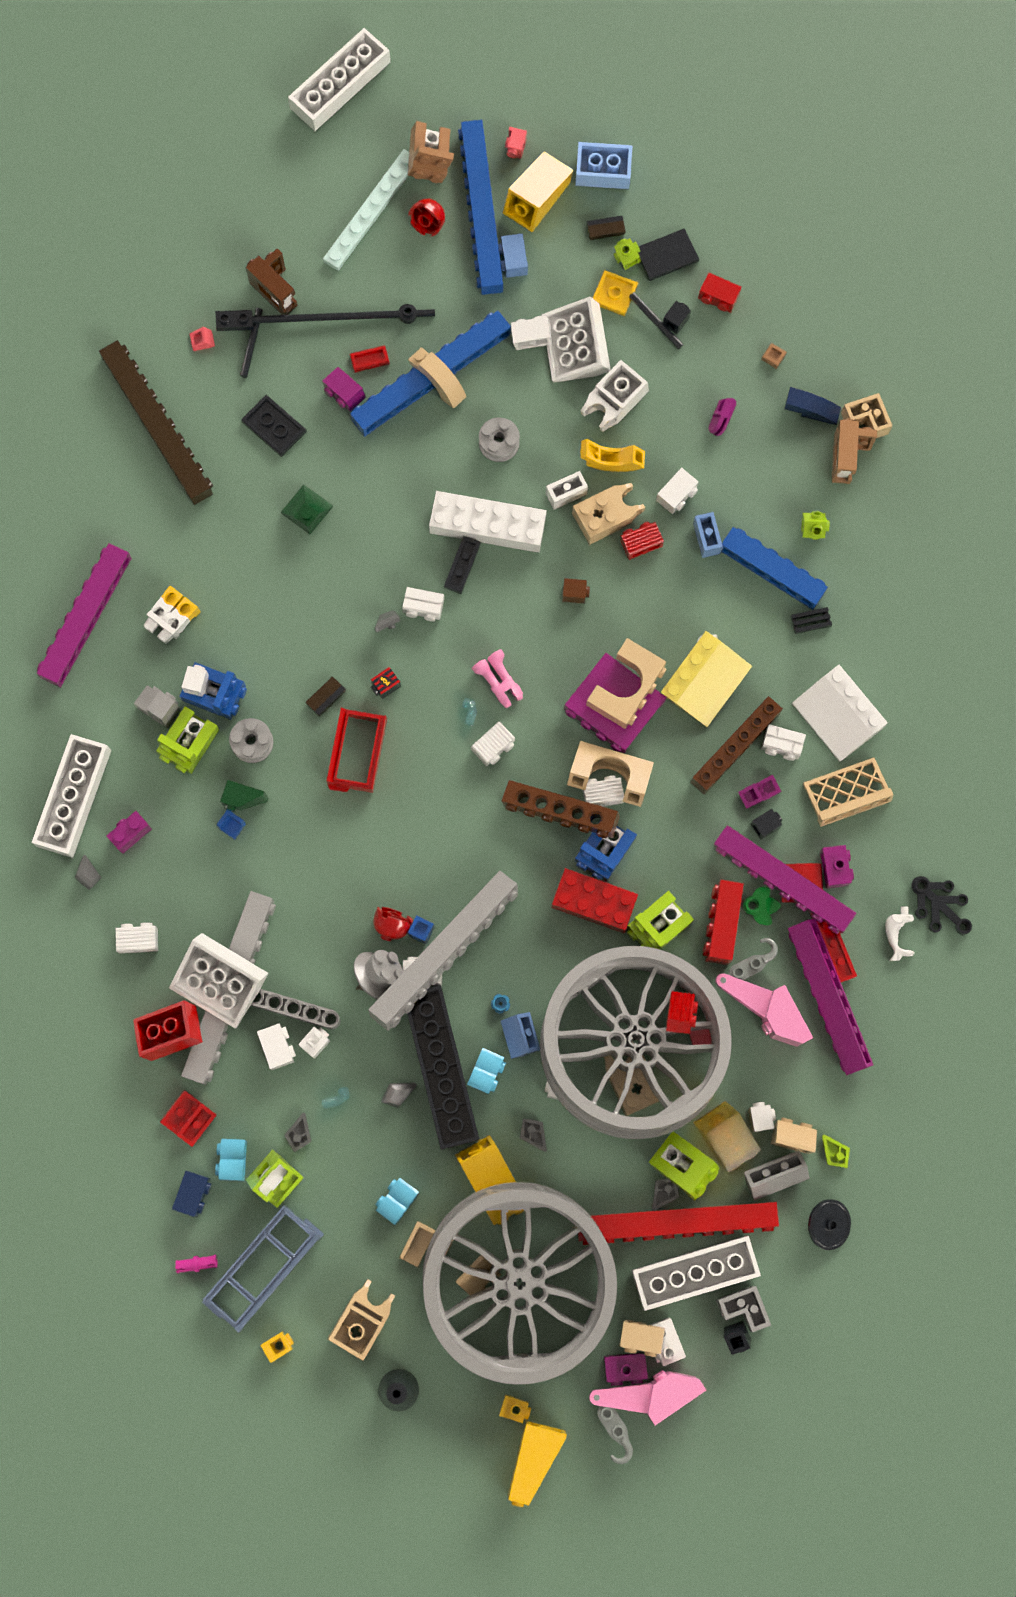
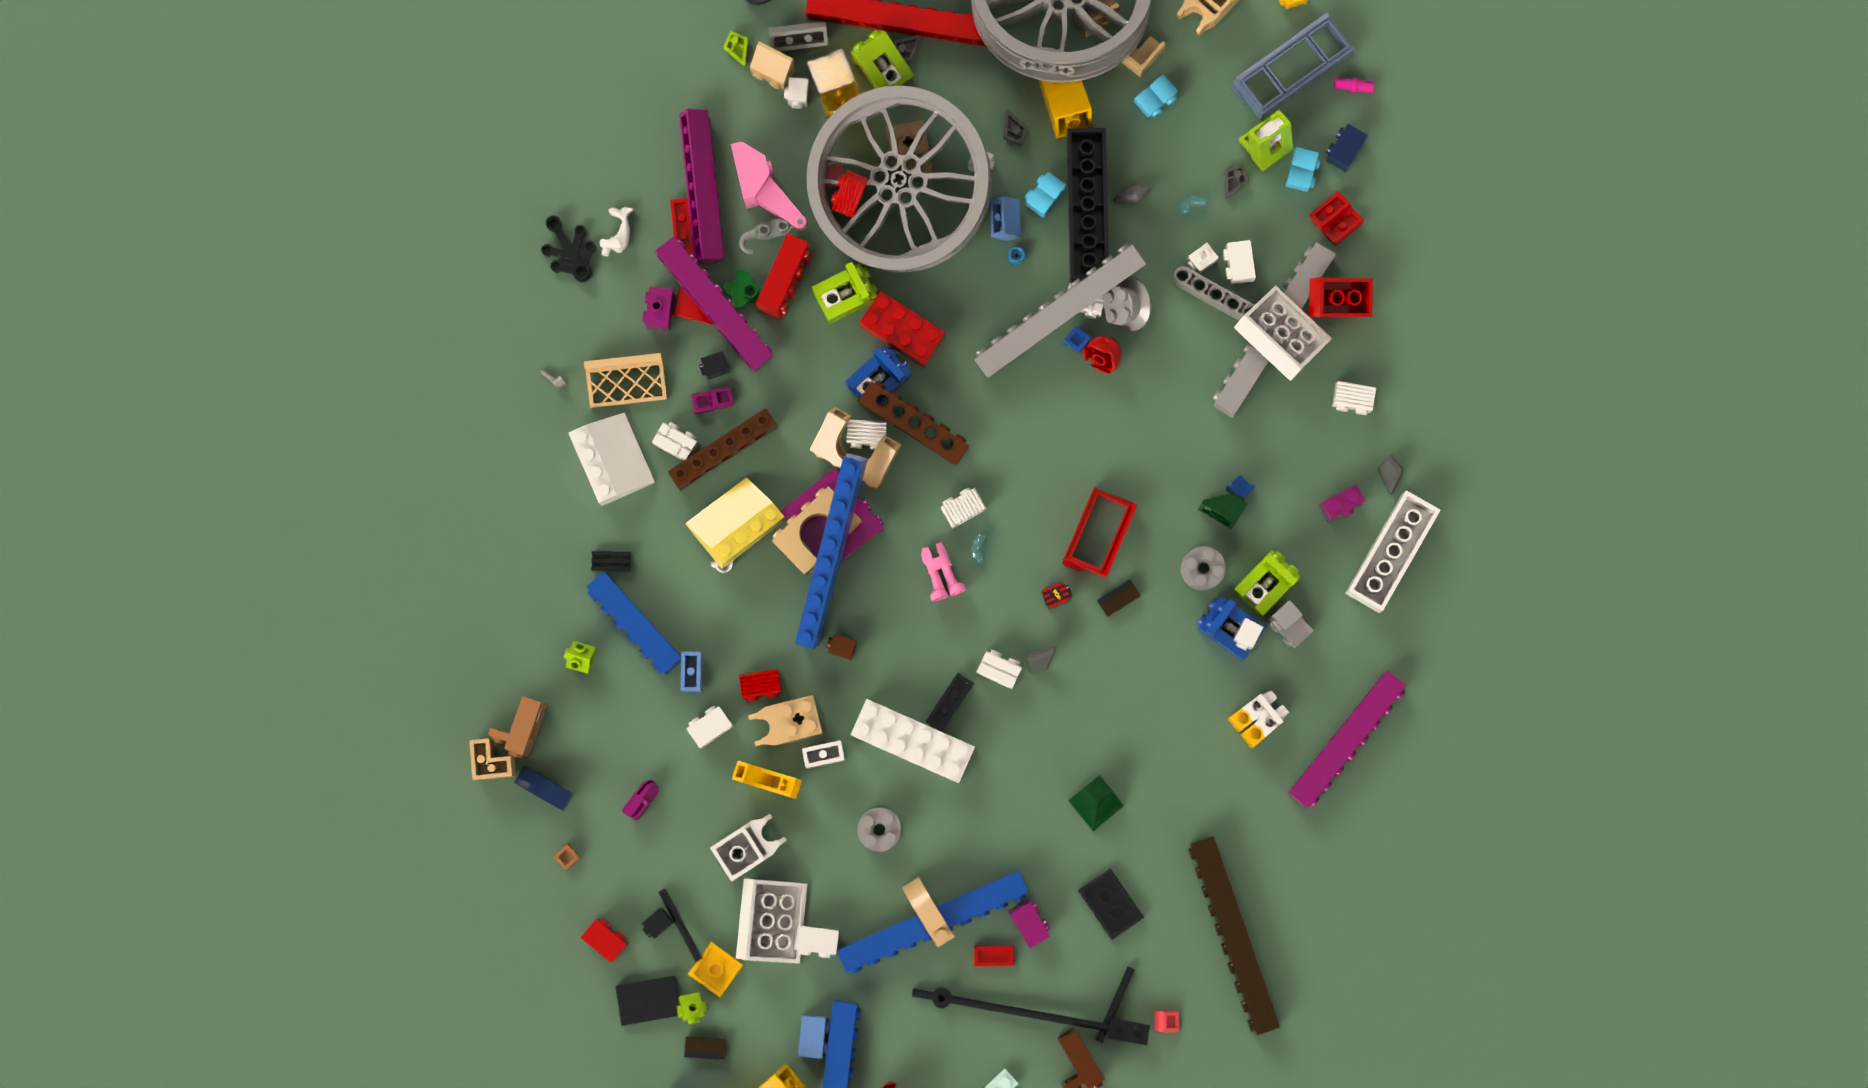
camera: 160 degrees left, 5 degrees up
none -> light grey hand [541,370,566,390]
none -> blue brick [795,453,868,649]

